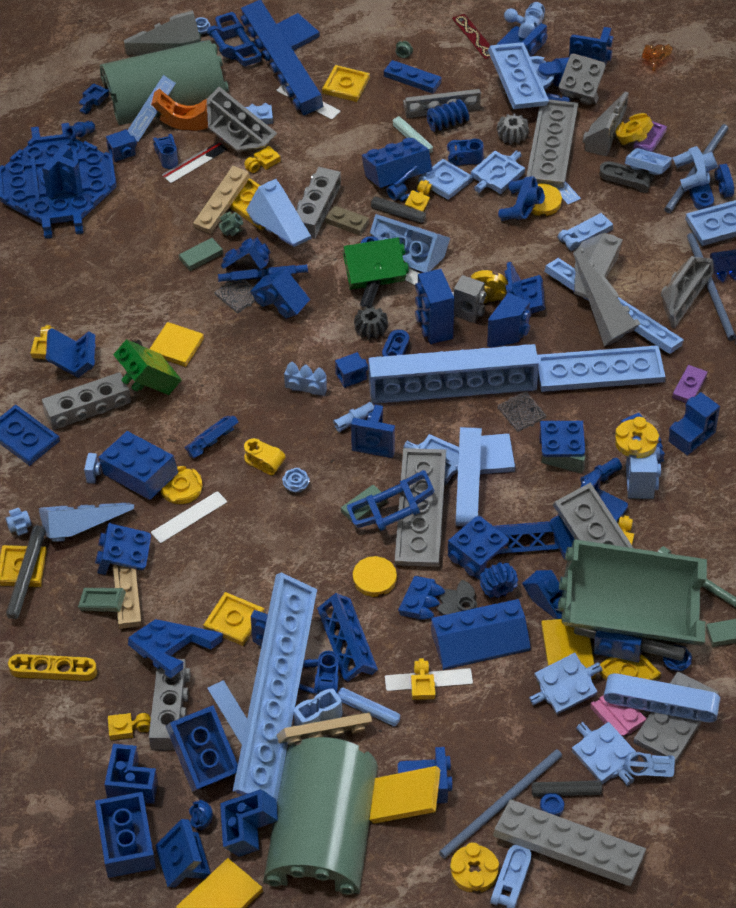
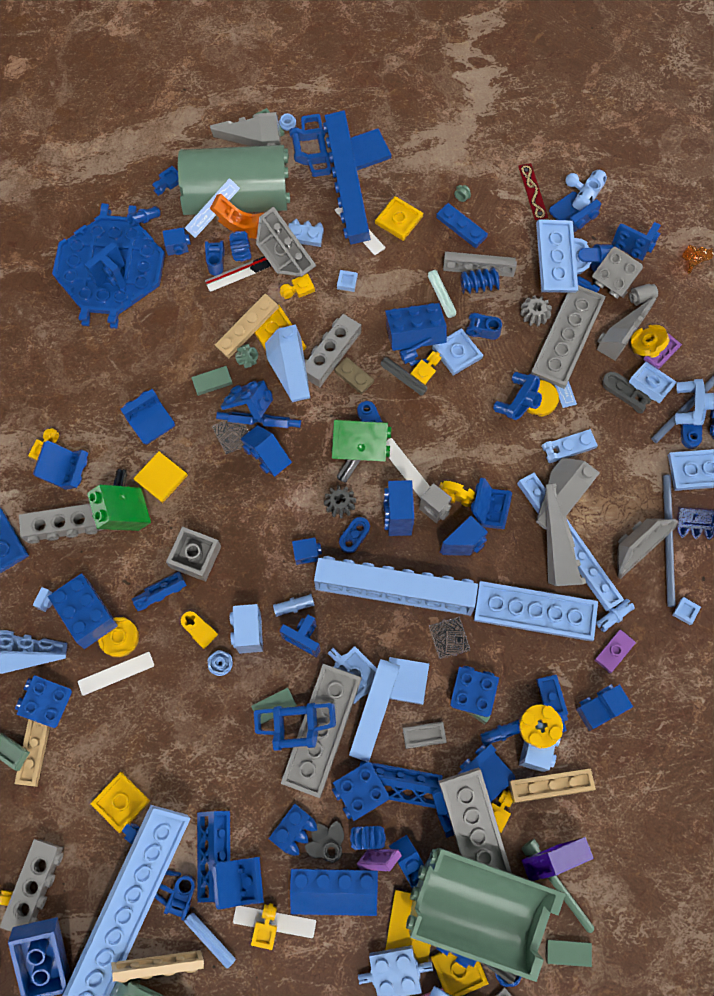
camera: 15 degrees right, 20 degrees up
blue wing [128,619,223,678] -> none
light blue sticker [207,680,247,745] -> none
light blue plate [284,362,327,396] -> none
light blue brick [293,689,342,726] -> none
yellow tile [353,556,397,597] -> none
light blue wedge [370,214,450,272] -> none
light blue plate [471,150,525,194] -> none
none -> blue bracket [120,389,175,445]
none -> light grey brick [166,527,221,582]
none -> blue bracket [212,857,264,910]
none -> blue gear [229,231,251,262]
none -> light blue brick [230,604,263,654]
none -> light blue plate [337,270,358,292]
none -> medium lavender plate [357,849,402,871]
none -> light grey tile [402,722,447,749]
none -> tan plate [509,769,596,803]
none -> window [522,837,594,881]
none -> light blue pin [596,599,635,632]
none -> light grey brick [629,284,658,306]

